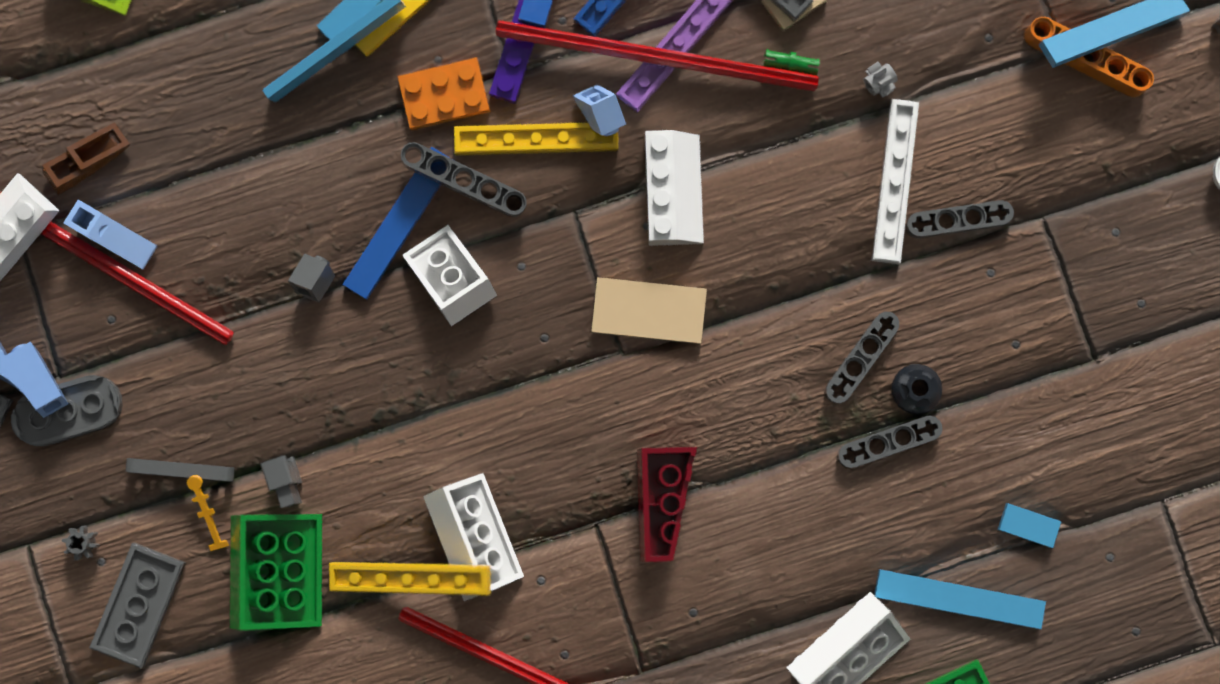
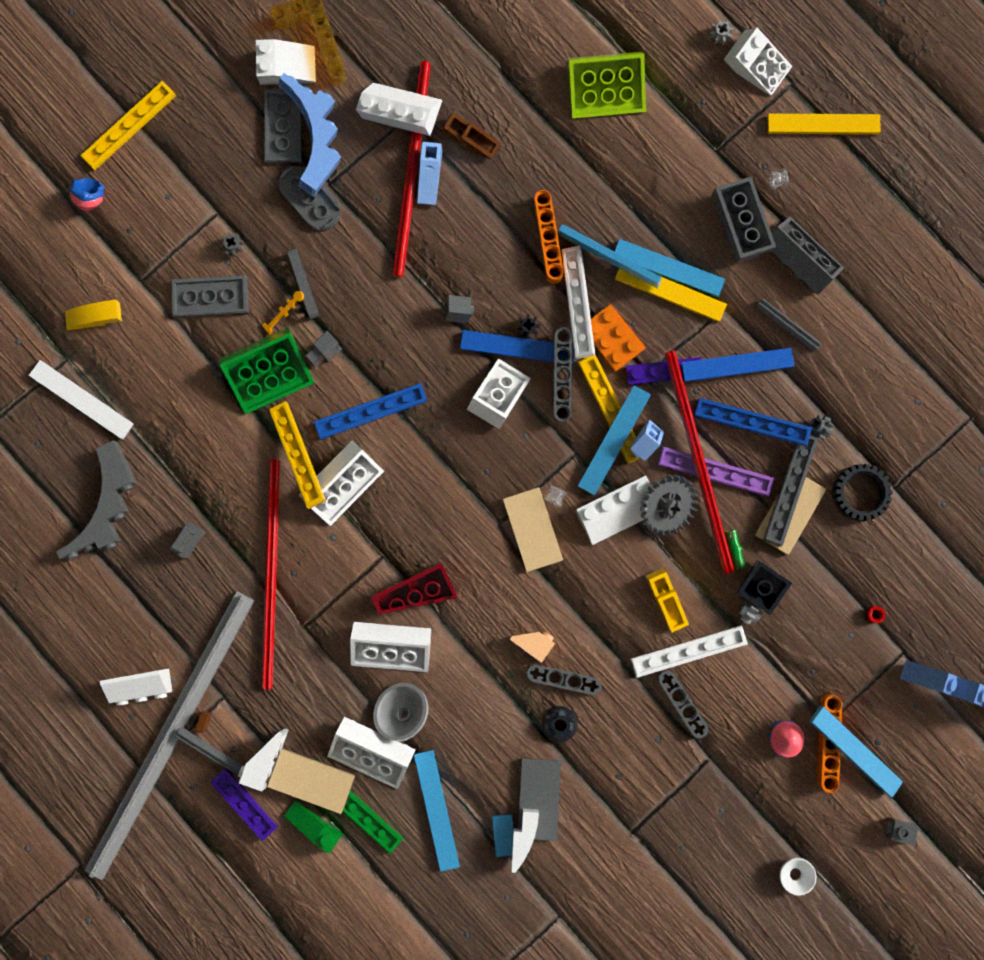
camera: 65 degrees right, 0 degrees up
dark grey beam [837,416,942,468] -> none
none -> blue tile [314,383,427,440]
none -> white slope [350,622,431,672]
none -> light grey dish [373,683,428,741]
none -> light nougat slope [510,631,555,663]
none -> white slope [511,809,539,873]
none -> black gear [517,314,540,339]
none -> dark grey tile [518,758,561,841]
none -> orange beam [534,190,563,284]
none -> clear wheel [544,485,567,507]
none -> white tile [562,245,595,359]
none -> dark azure tile [578,386,651,495]
none -> dark grey gear [640,475,698,537]
none -> yellow slope [645,568,689,633]
none -> black slope [737,560,792,615]
none -> coral hair [768,720,804,758]

